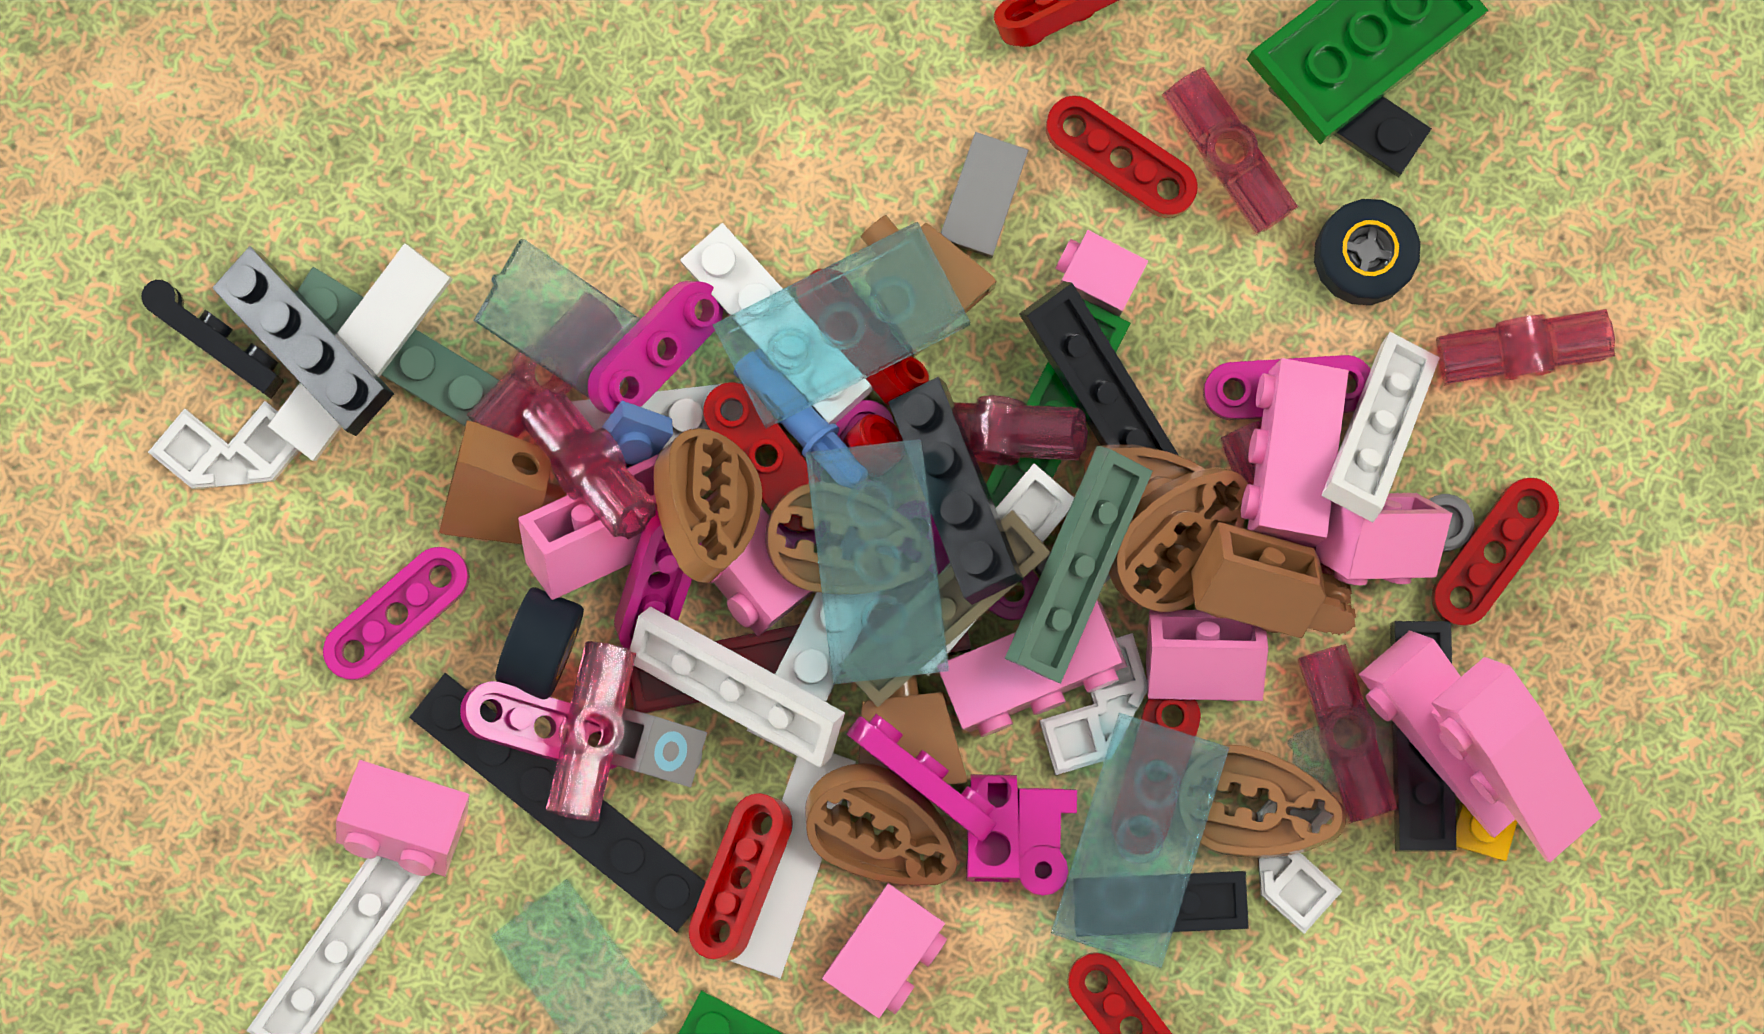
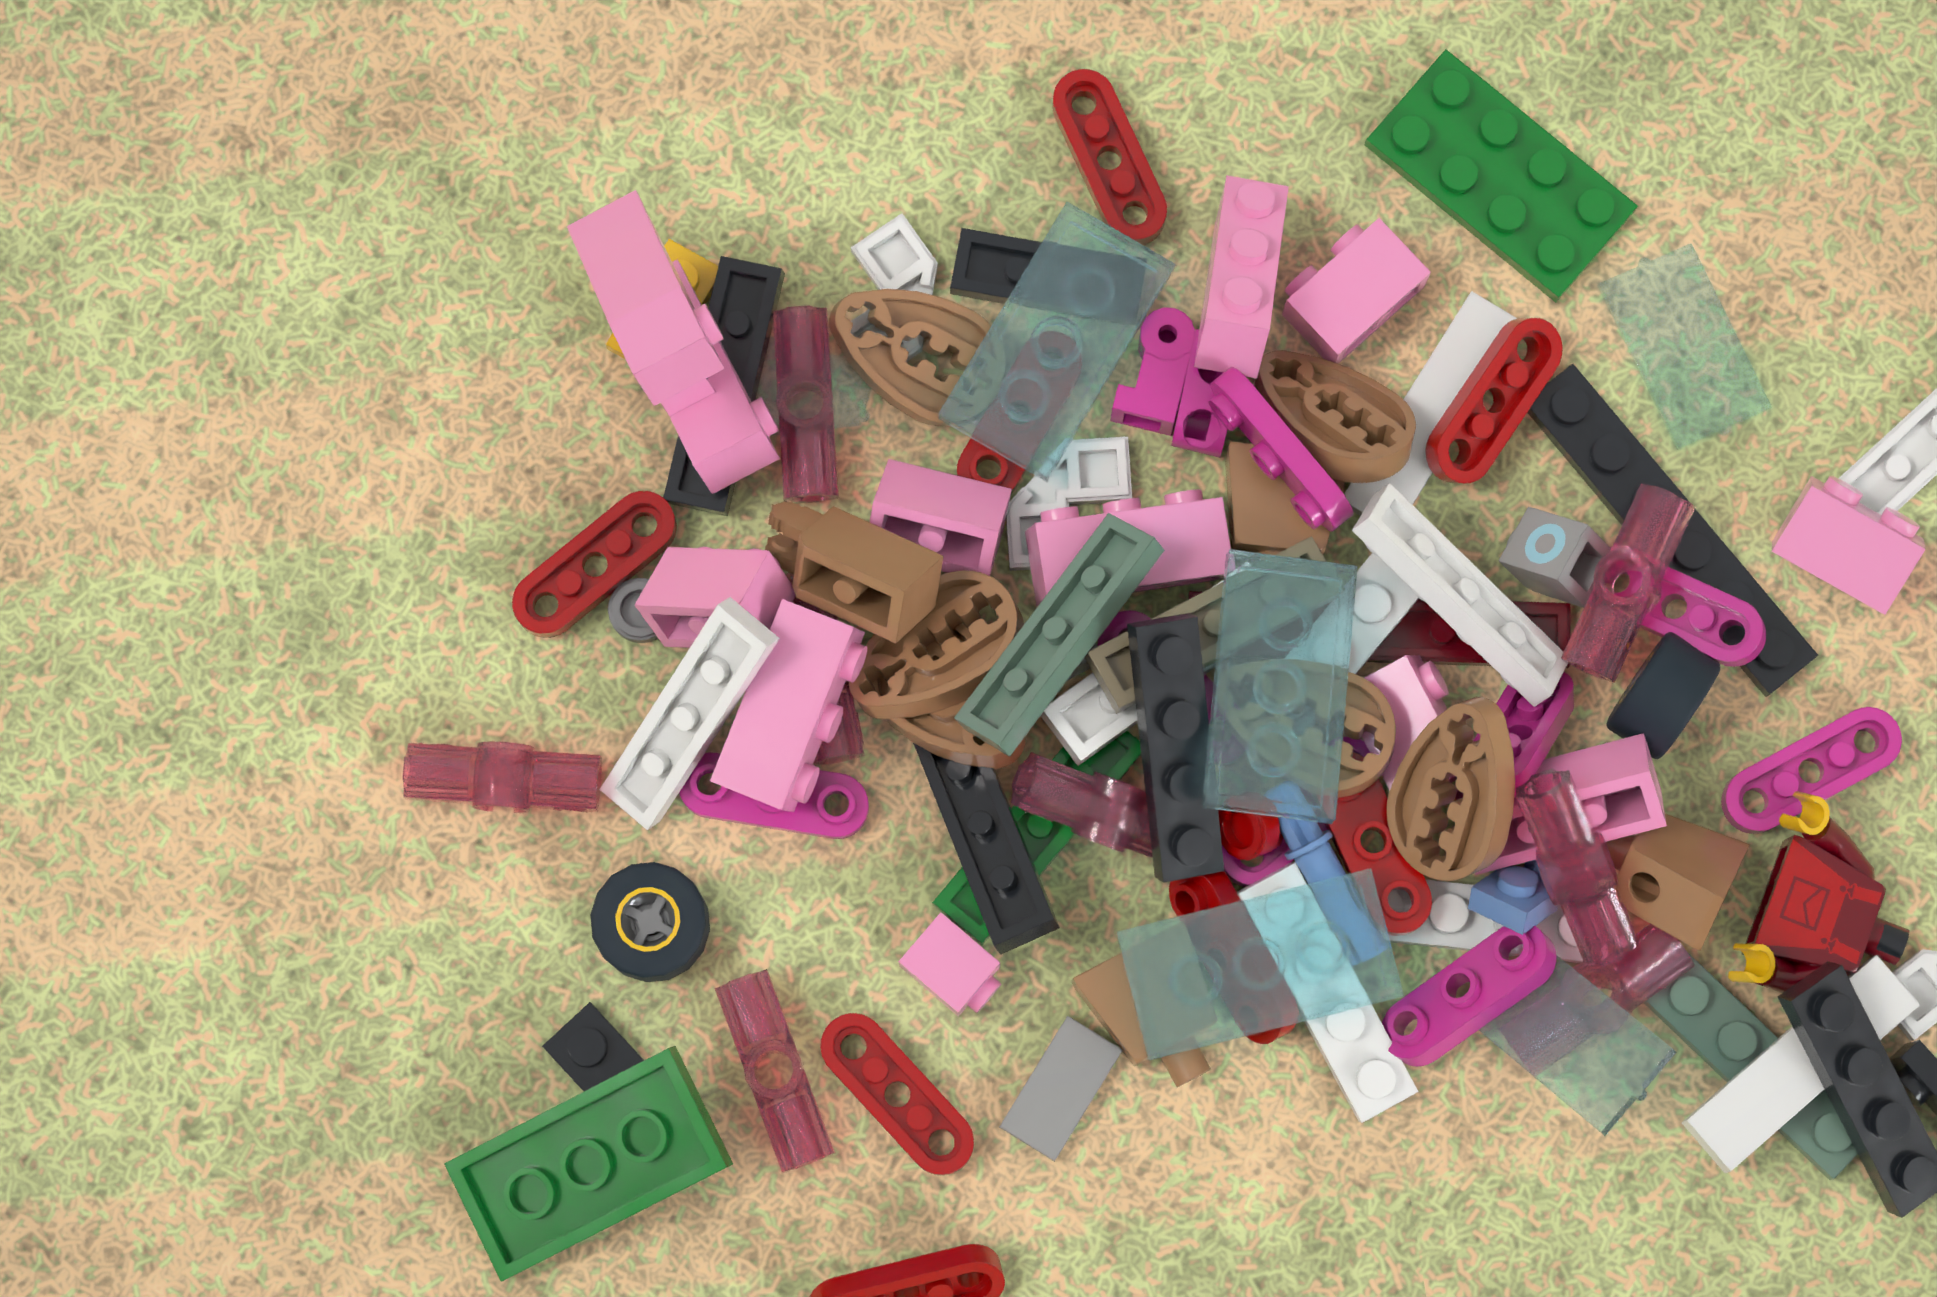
camera: 160 degrees left, 5 degrees down
none -> bright pink brick [1194,175,1289,378]
none -> torso [1728,791,1909,993]

